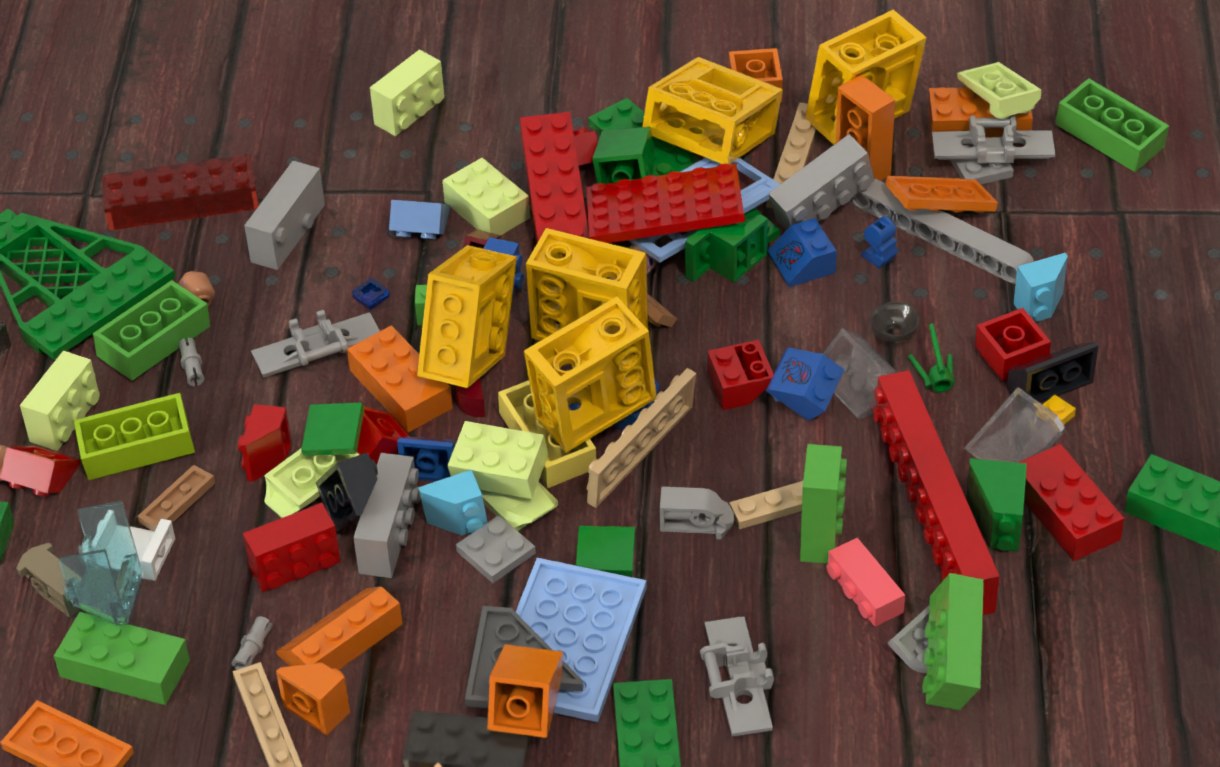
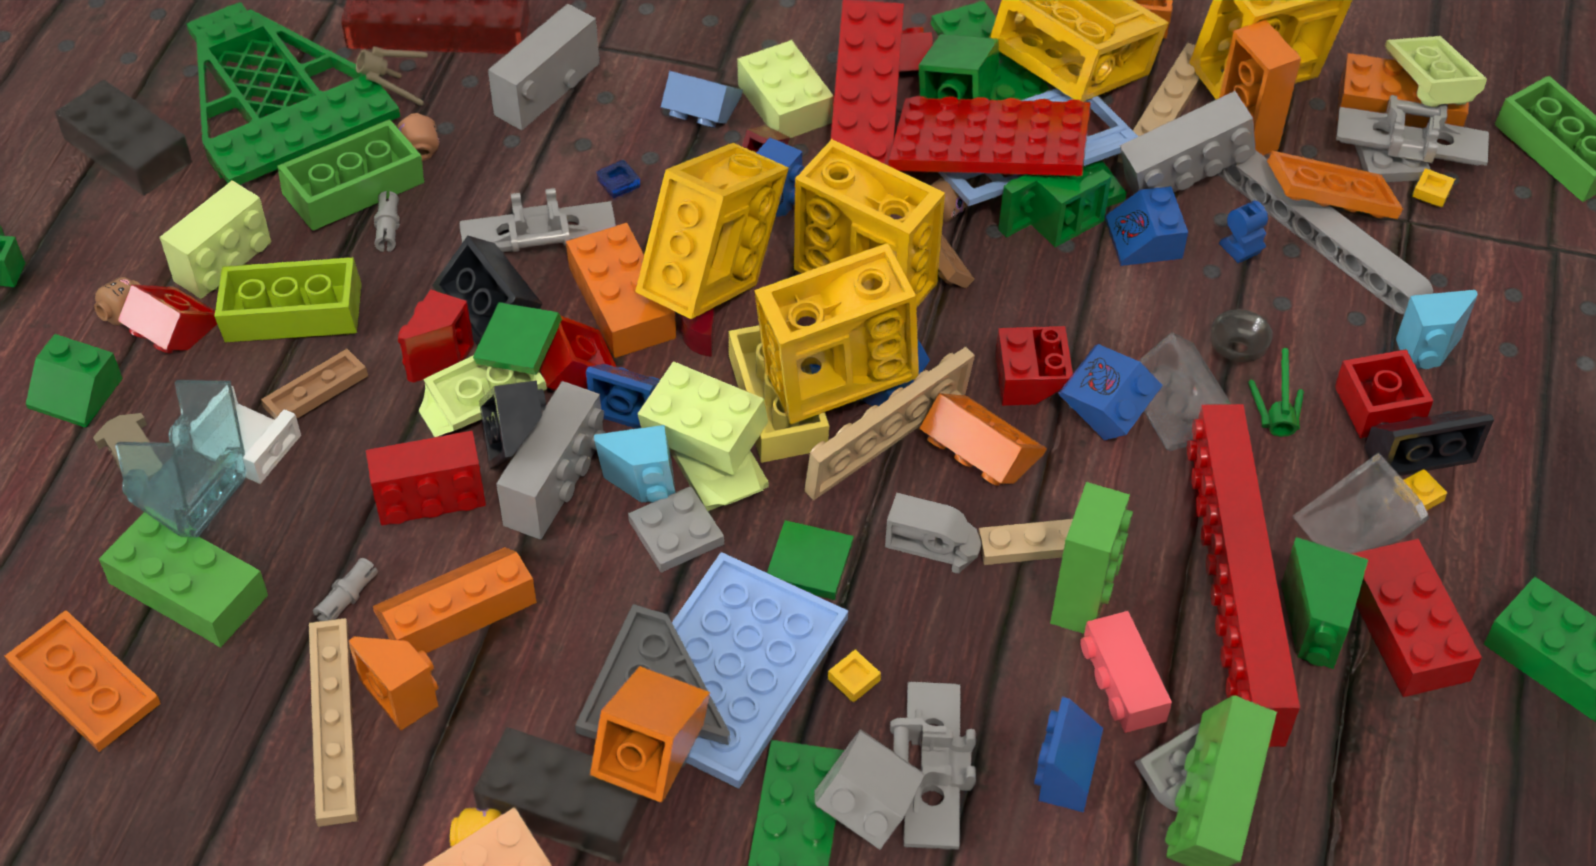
camera: 10 degrees right, 5 degrees up
none -> dark tan plant [356,47,428,106]
none -> black slope [432,235,543,346]
none -> light grey slope [815,729,924,849]
none -> yellow plate [828,650,881,702]
none -> orange slope [919,393,1047,486]
none -> blue slope [1034,697,1103,812]
none -> yellow plate [1412,168,1455,207]

